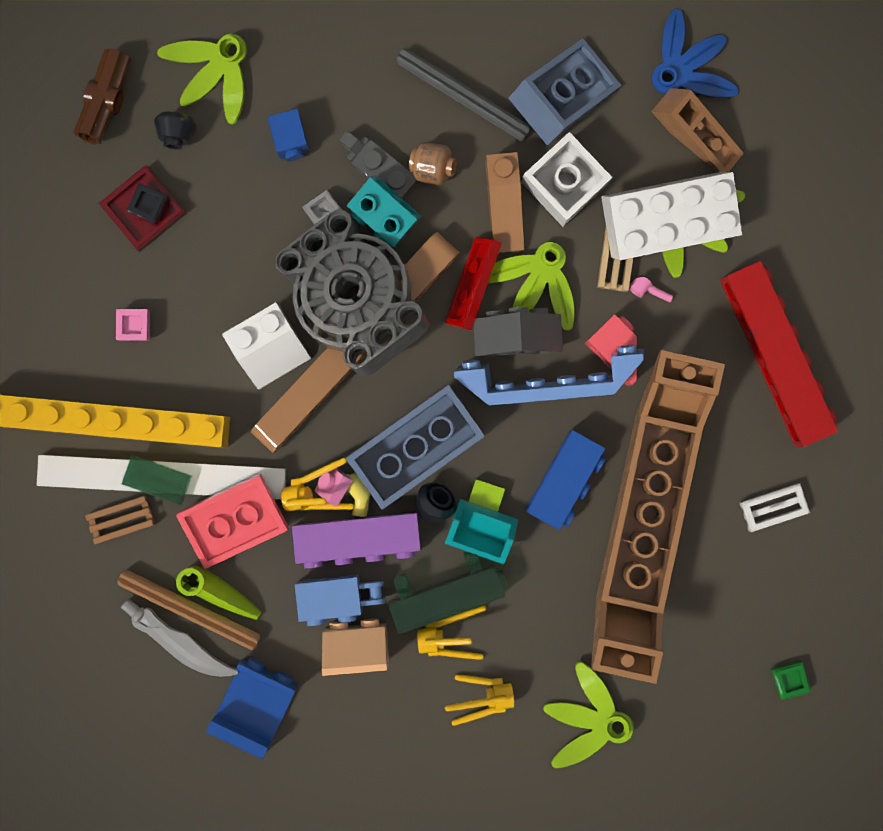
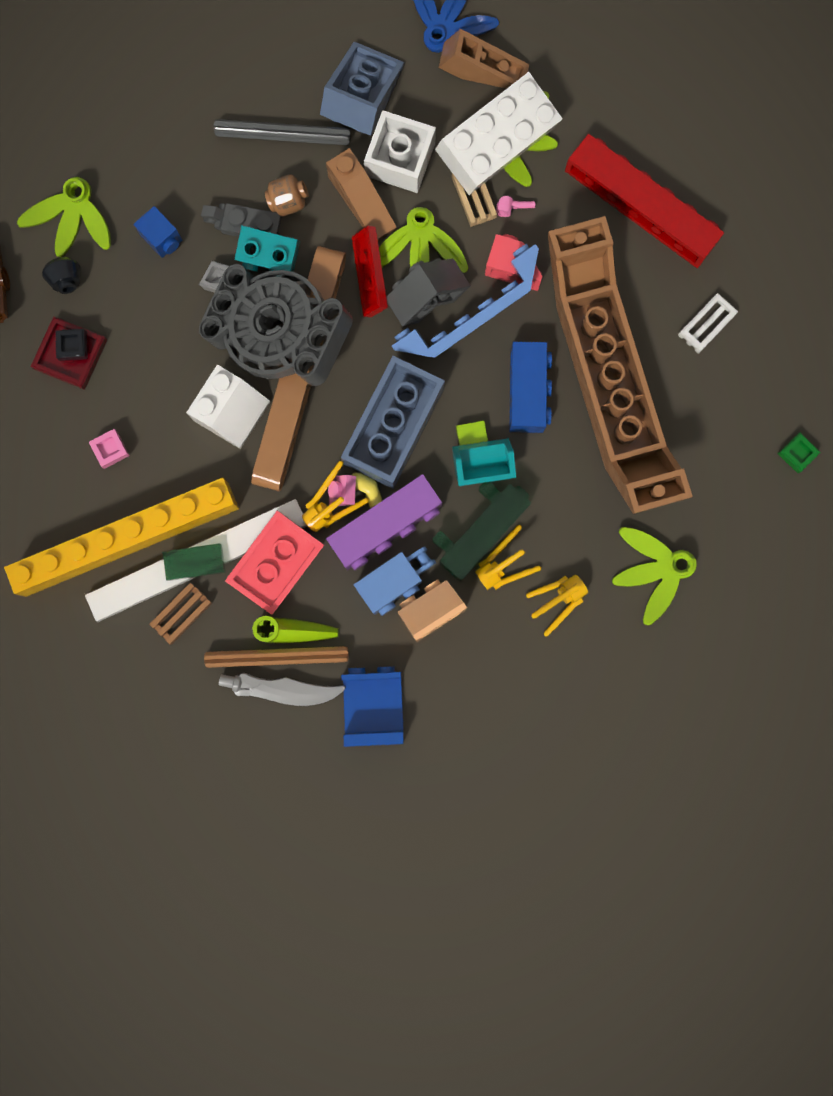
camera: 25 degrees left, 5 degrees down
black cone [416,482,457,523] -> none

